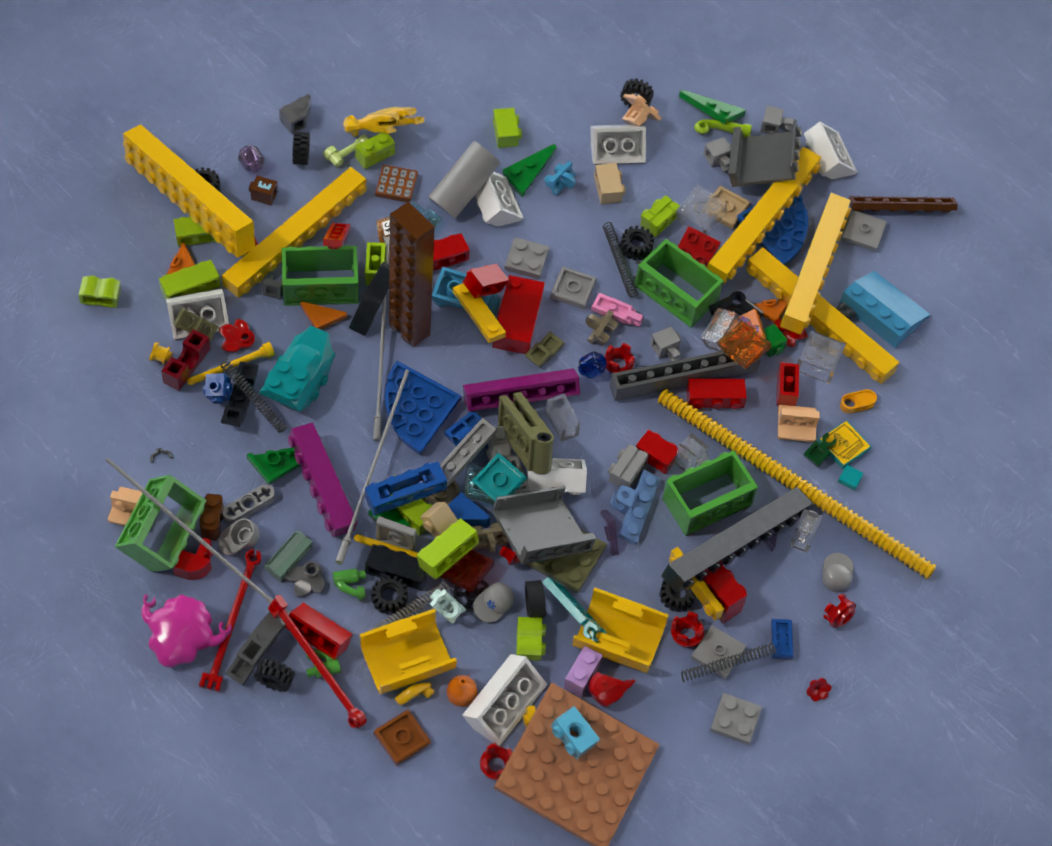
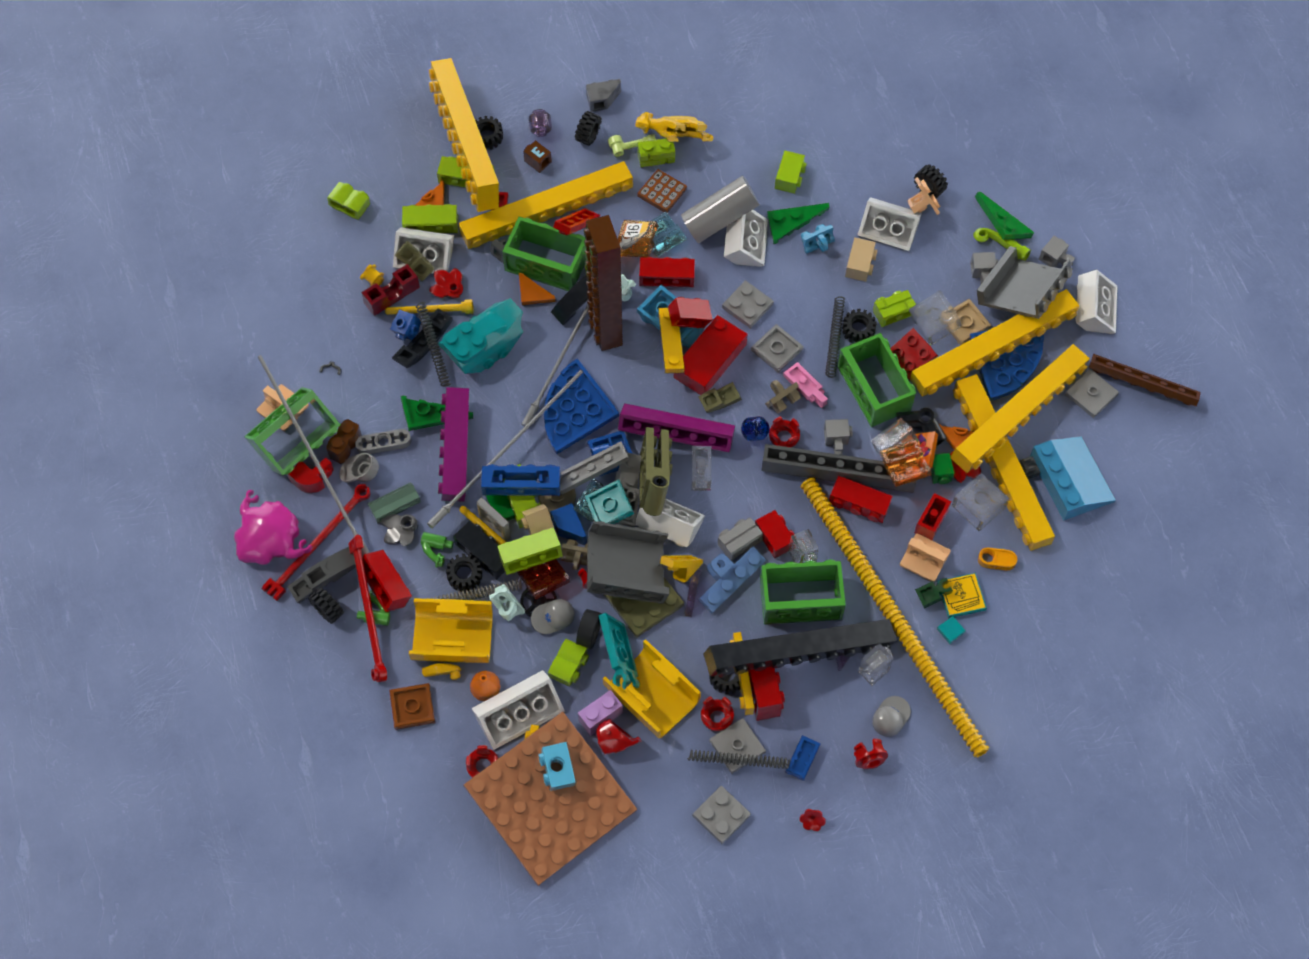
camera: 30 degrees right, 5 degrees up
none -> yellow slope [660,555,703,583]

